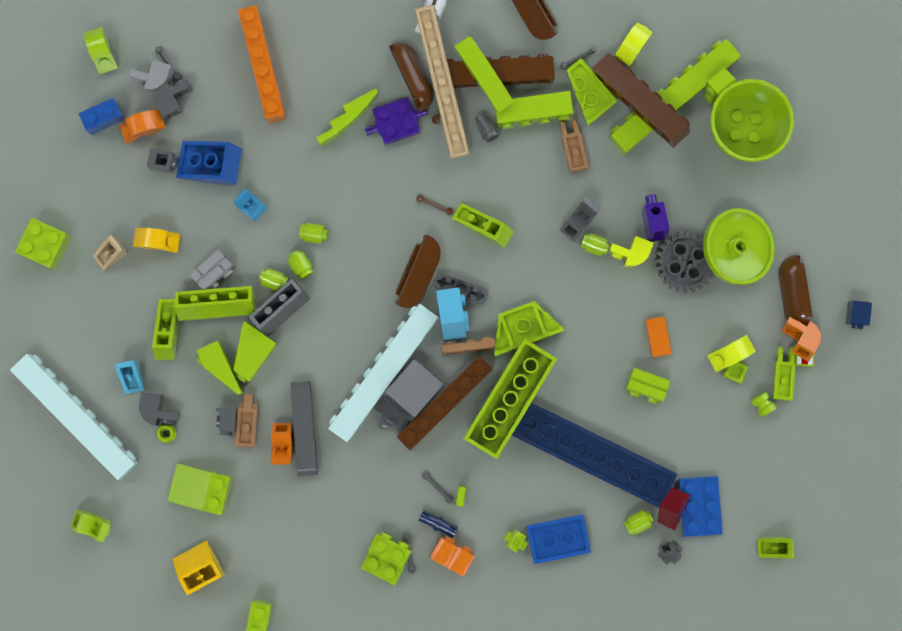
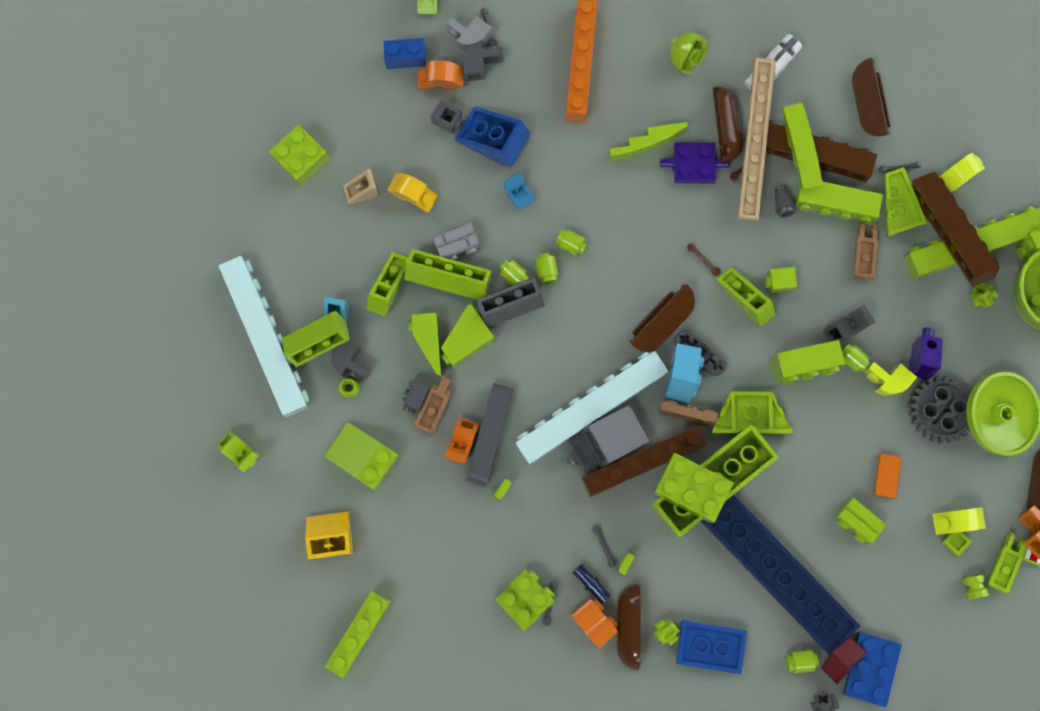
camera: 25 degrees right, 5 degrees down
none -> lime brick [282,311,350,367]
none -> lime tile [494,479,513,501]
none -> reddish brown brick [617,584,641,671]
none -> lime brick [653,453,734,523]
none -> lime cylinder [670,32,708,75]
none -> lime brick [764,267,798,293]
none -> lime brick [769,340,845,386]
none -> lime gear [969,283,998,309]

